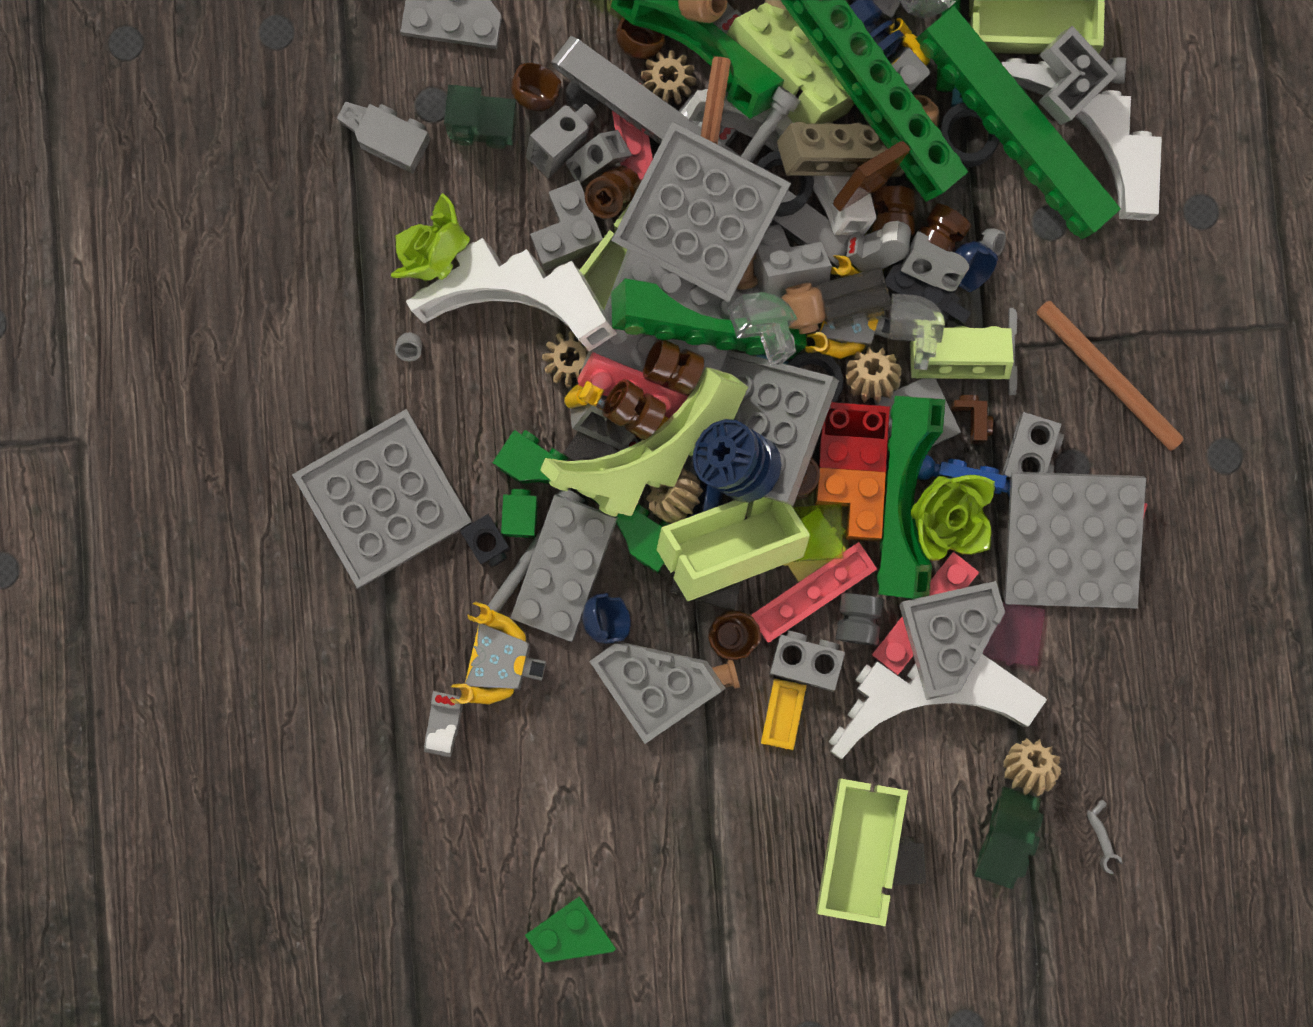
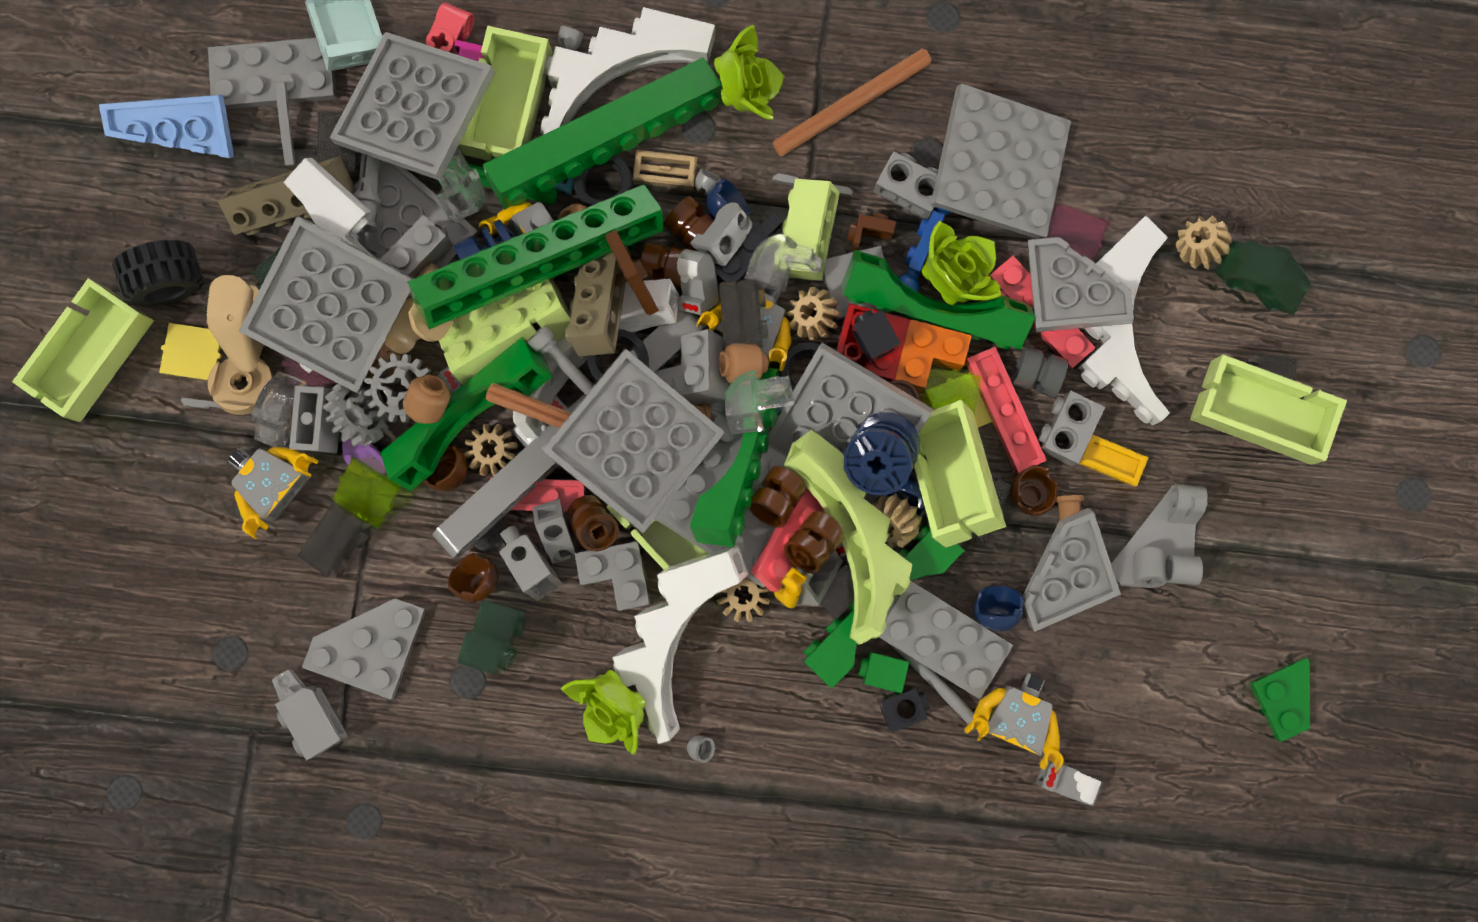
camera: 80 degrees left, 0 degrees up
light grey plate [292,409,472,589] -> none
light grey hinge [337,102,430,174] -> none
light grey brick [1038,26,1118,125] -> none
light grey piece [1087,800,1123,874] -> none
none -> tan tile [632,150,697,189]
none -> lime brick [714,25,785,120]
none -> black brick [851,310,901,364]
none -> light grey panel [1111,484,1208,588]

